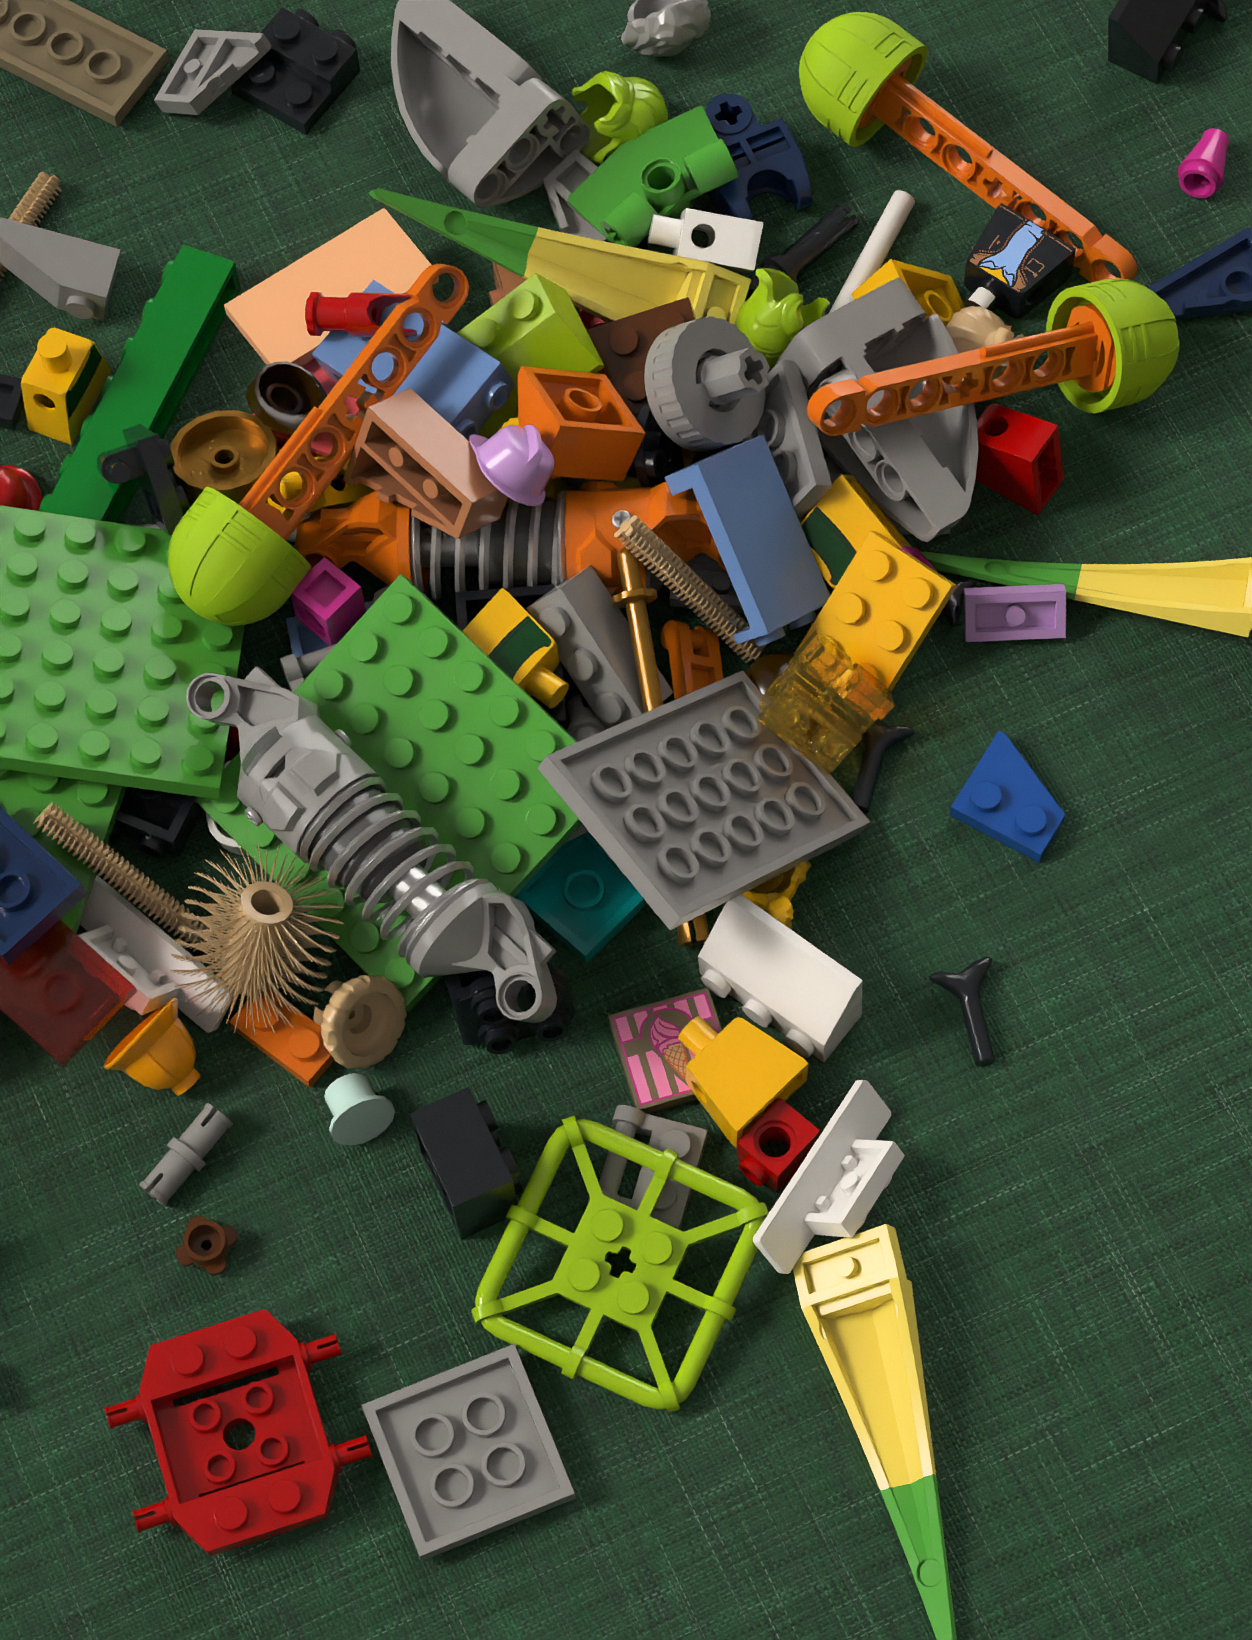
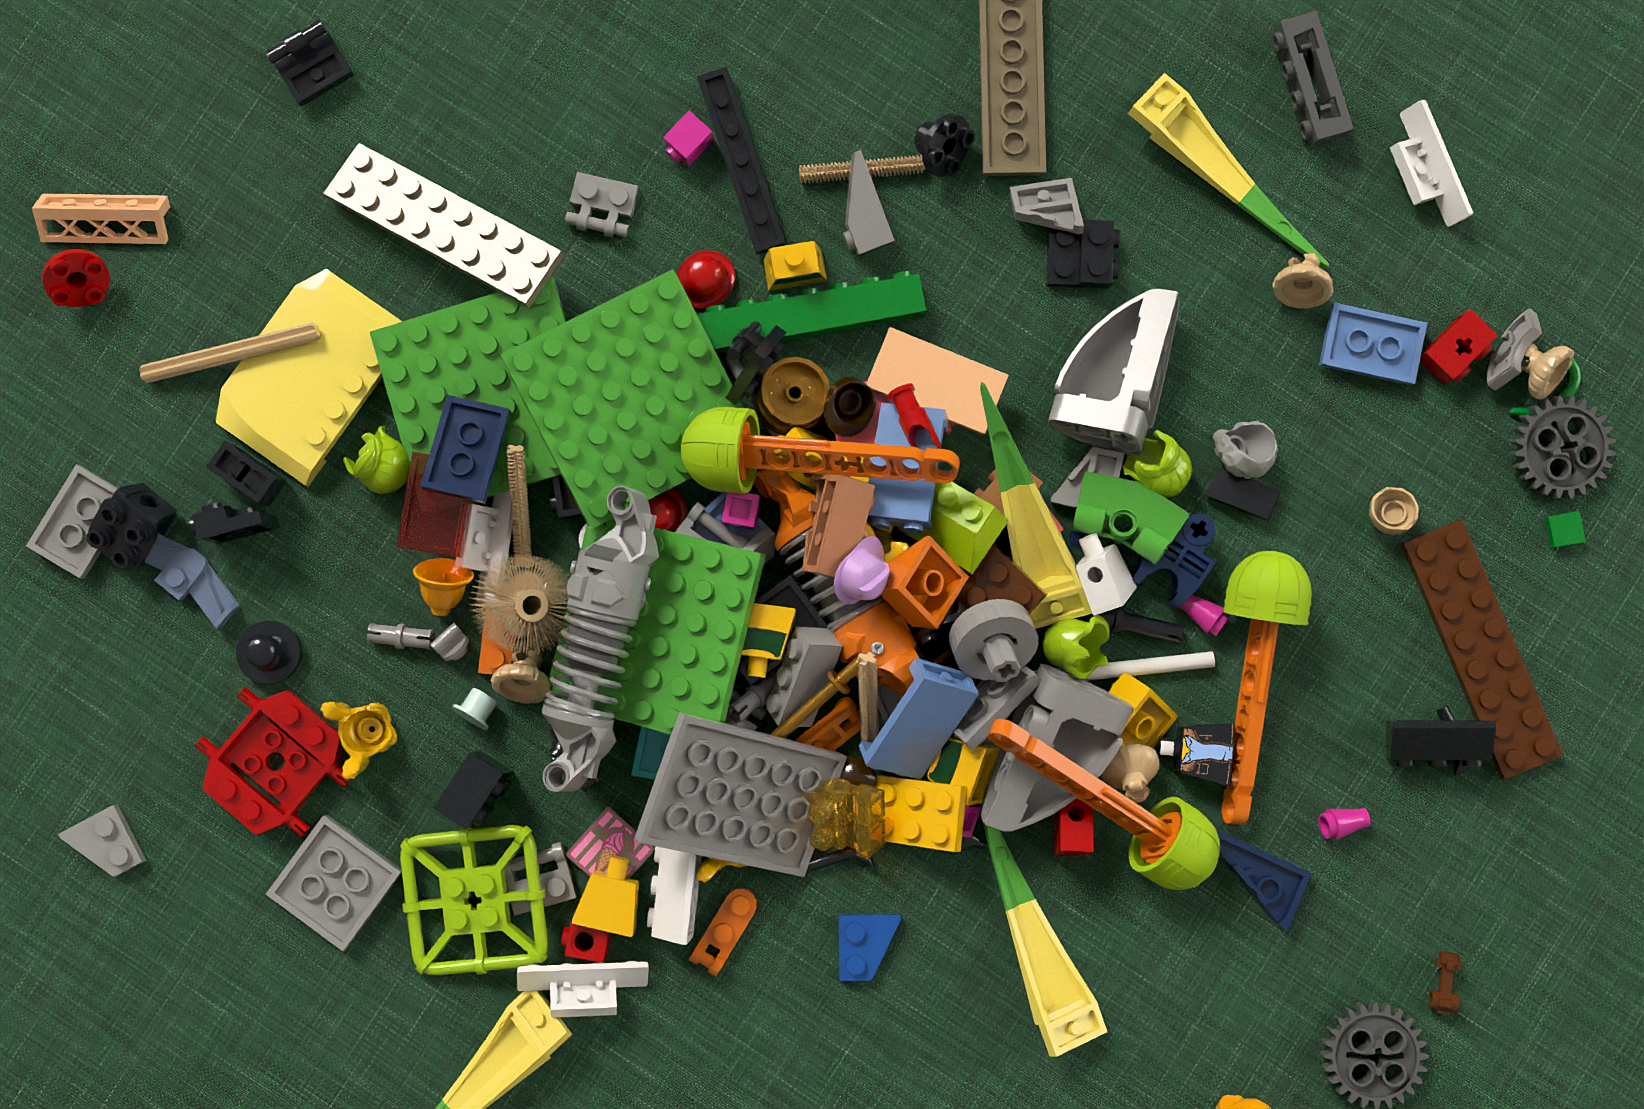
camera: 55 degrees right, 20 degrees up
reddish brown plate [176,1216,238,1276] -> none
black piece [929,957,995,1067] -> none
lavender plate [964,584,1066,642] -> none
none -> black plate [236,621,303,684]
none -> yellow hair [320,702,398,780]
none -> light grey plate [430,623,469,661]
none -> orange plate [688,888,757,977]
none -> black plate [914,113,975,177]
none -> dark pink cone [1181,594,1230,636]
none -> black slope [1205,467,1281,522]

